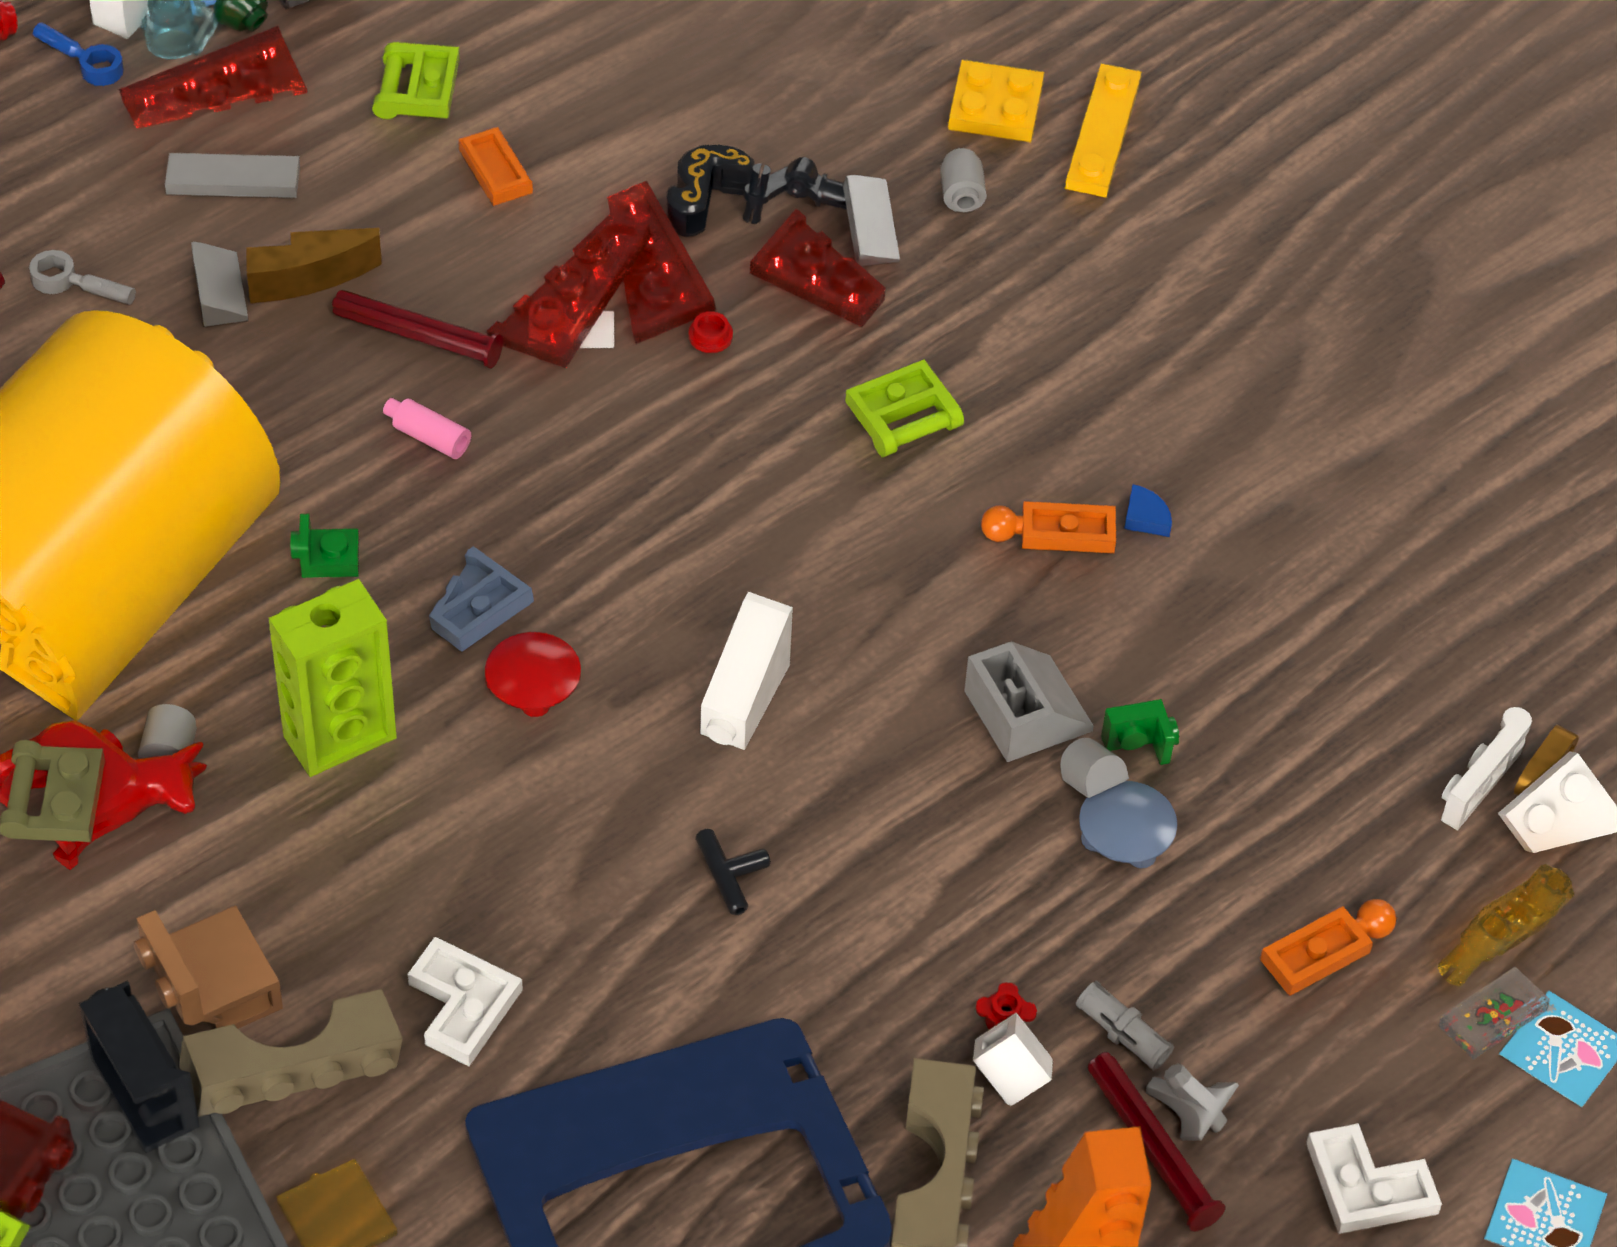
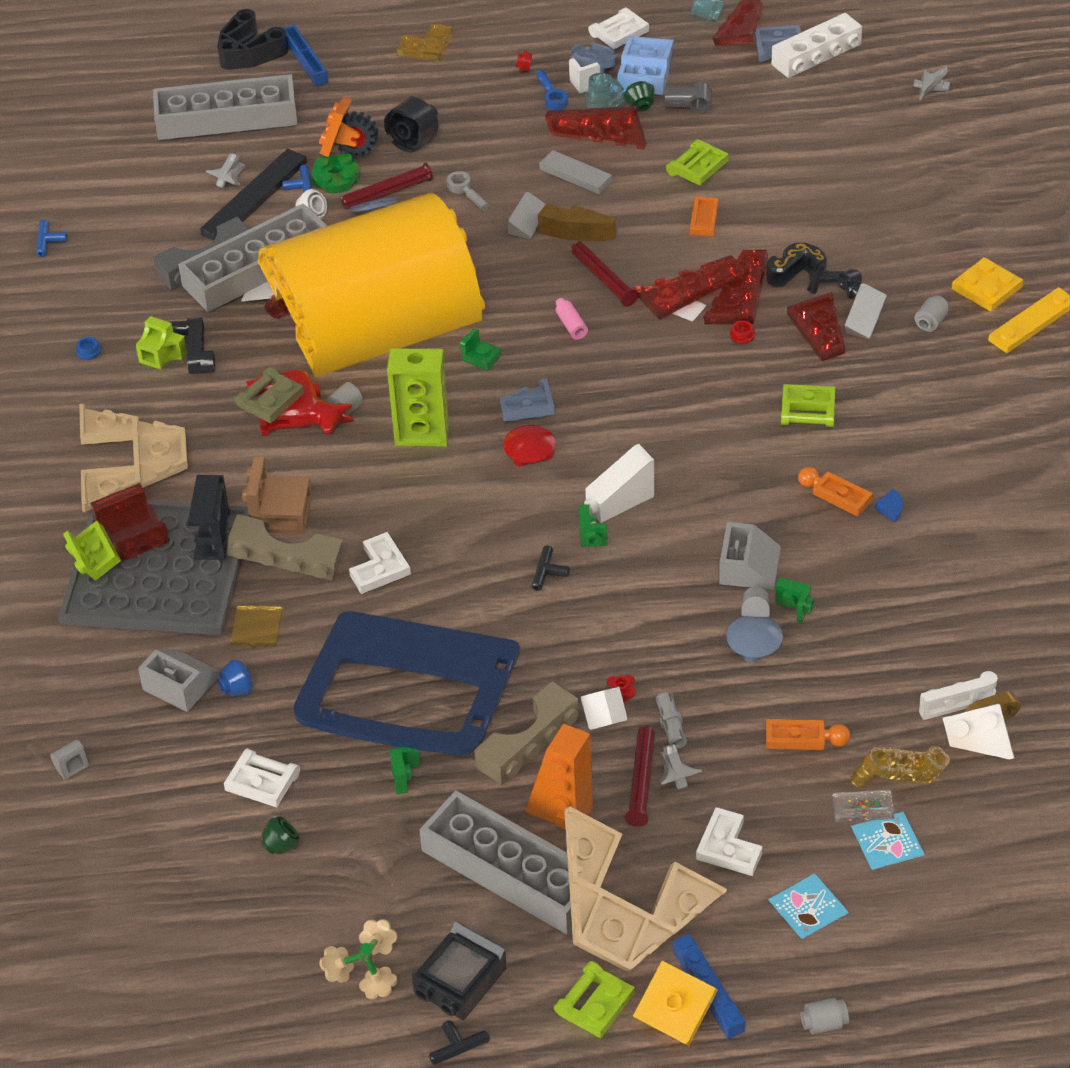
camera: 40 degrees right, 5 degrees down
none -> green bracket [579,504,608,547]

